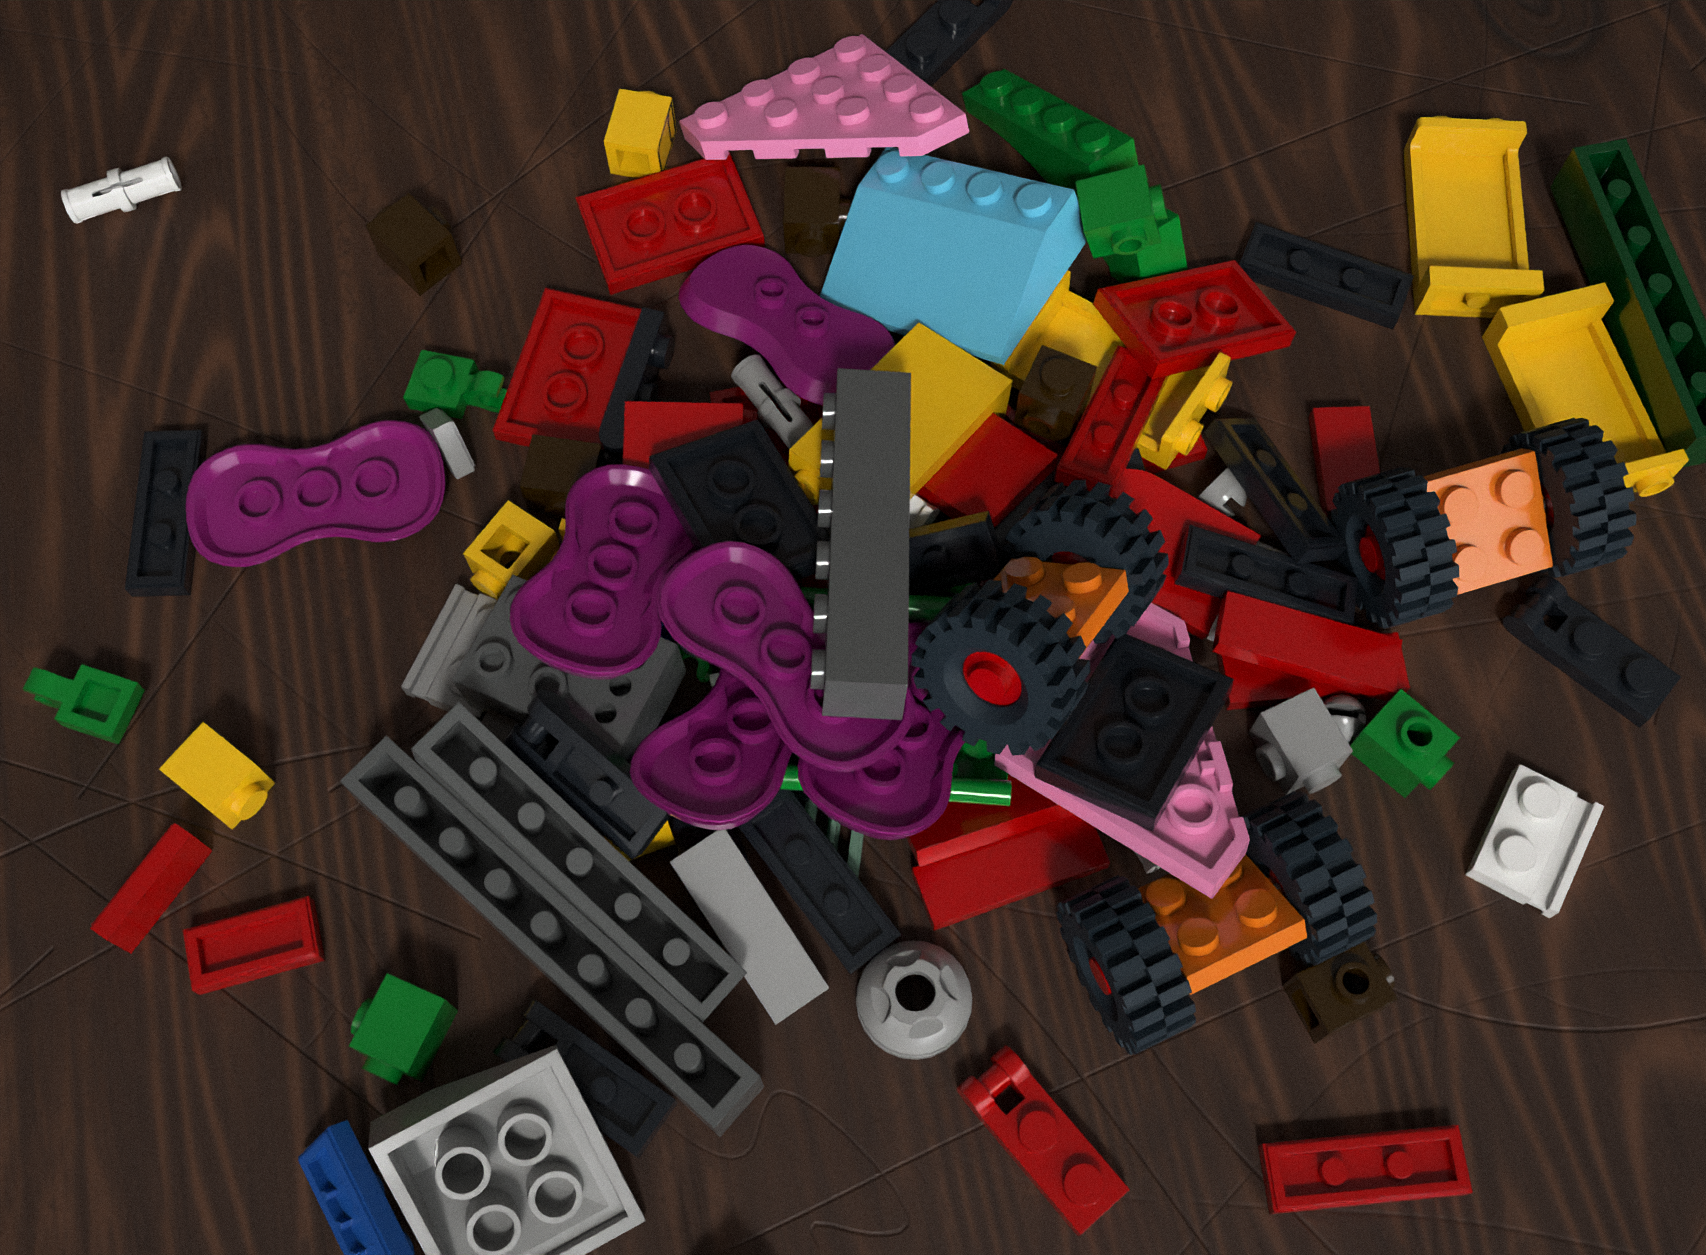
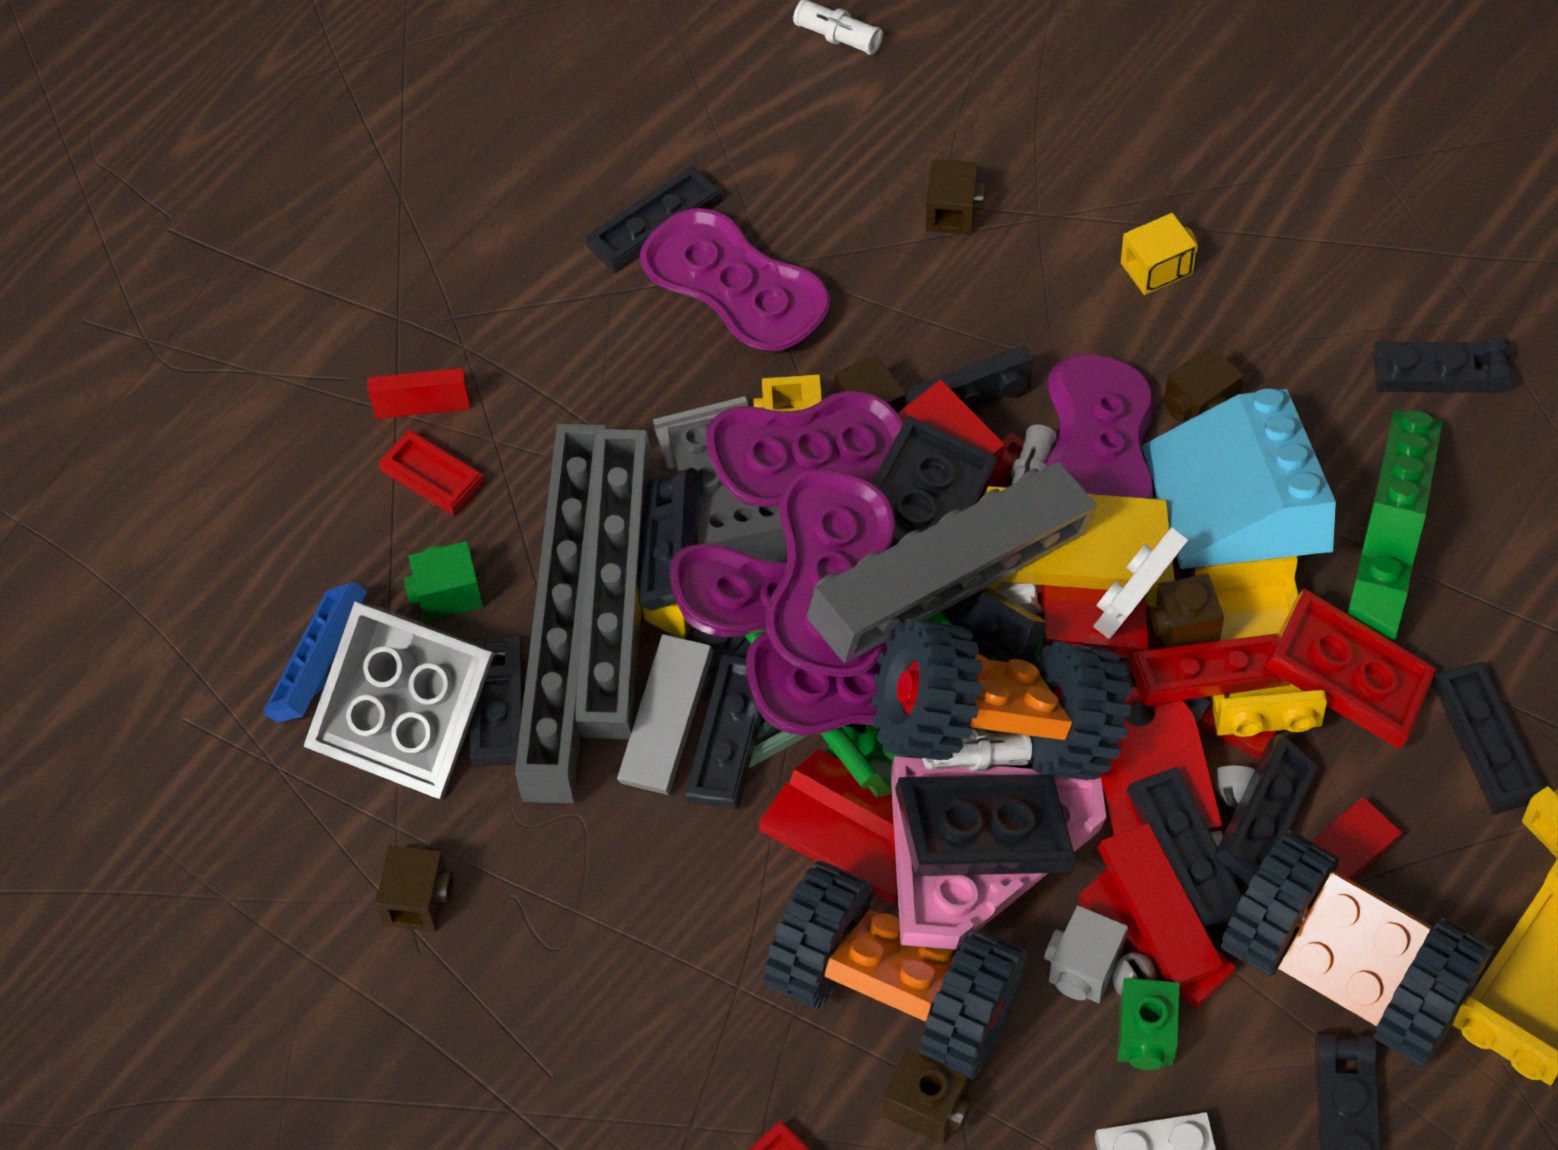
camera: 55 degrees right, 10 degrees down
green plate [23,664,145,745] -> none
yellow brick [159,722,275,830] -> none
green plate [403,350,507,419] -> none
light grey tile [419,408,475,480] -> none
red tile [493,288,642,453] -> none
red tile [575,152,765,295] -> none
bright pink plate [679,34,969,160] -> none
light grey piece [856,940,973,1060] -> none
red plate [956,1045,1130,1236] -> none
green brick [1075,164,1168,259] -> none
none -> white plate [1093,527,1188,639]

